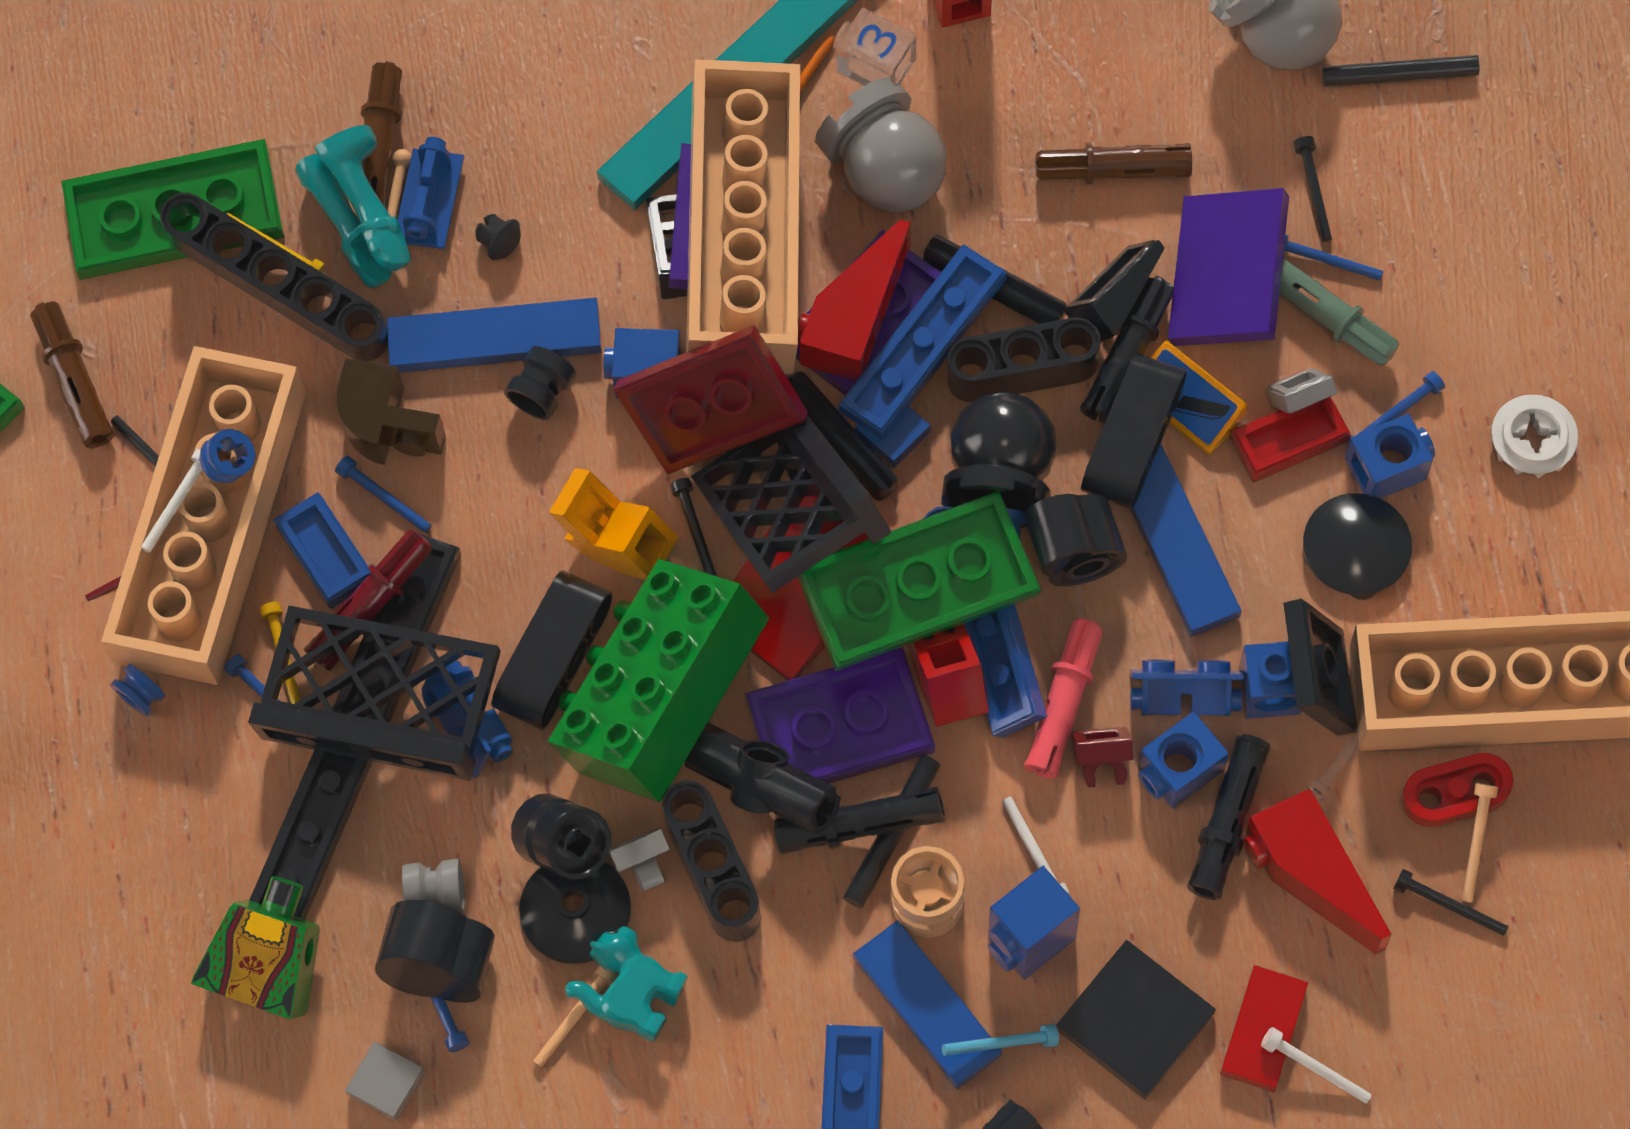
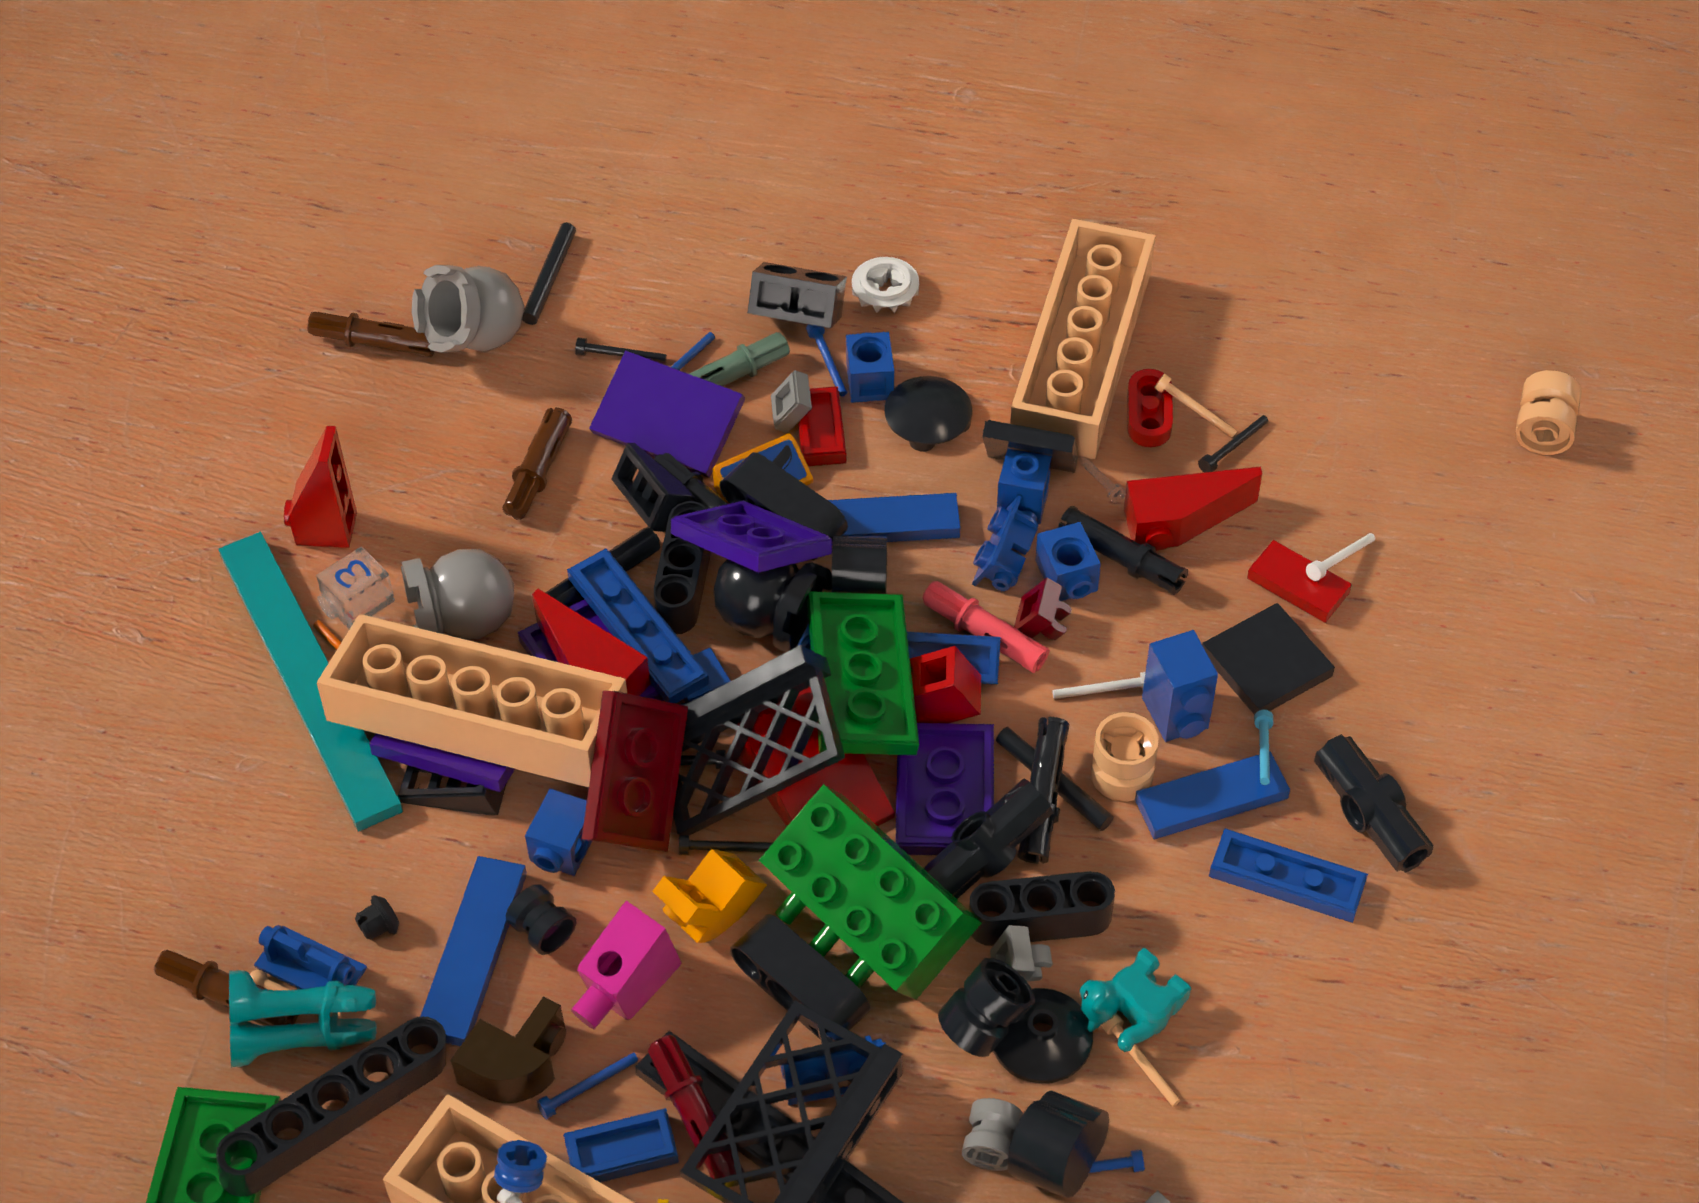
camera: 75 degrees left, 15 degrees down
none -> dark pink torso [571,901,682,1029]
none -> dark purple tile [671,501,832,573]
none -> brick [748,262,847,328]

